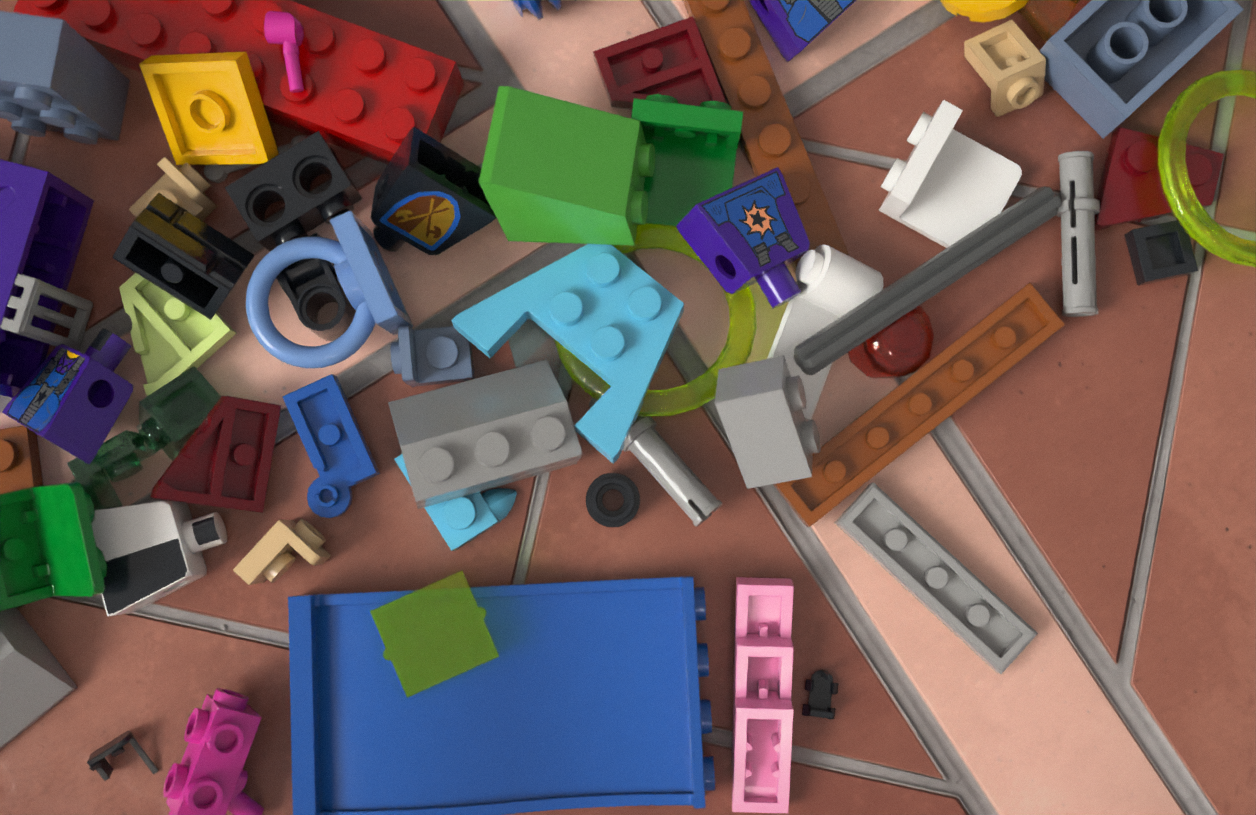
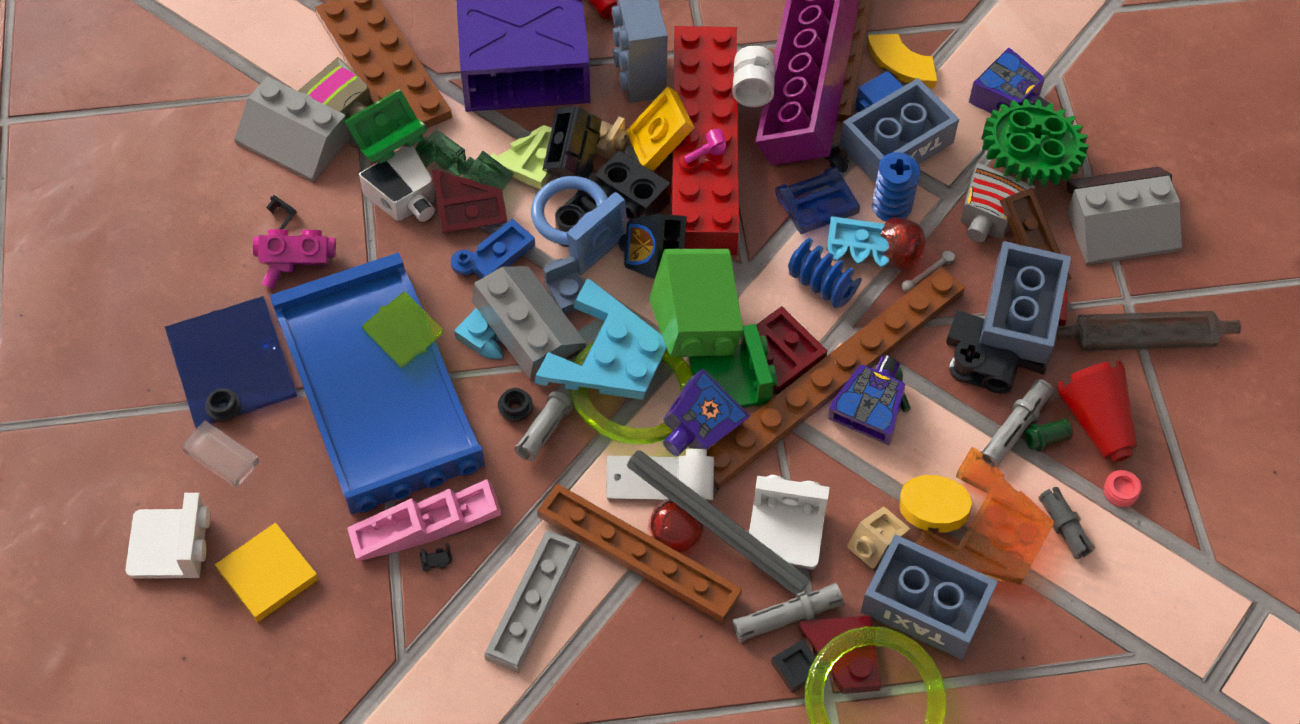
camera: 65 degrees right, 25 degrees down
light grey tile [0,274,93,350] -> none
dark purple torso [2,328,133,464] -> none
tan bracket [233,519,331,585] -> none
light grey brick [715,355,821,489] -> none

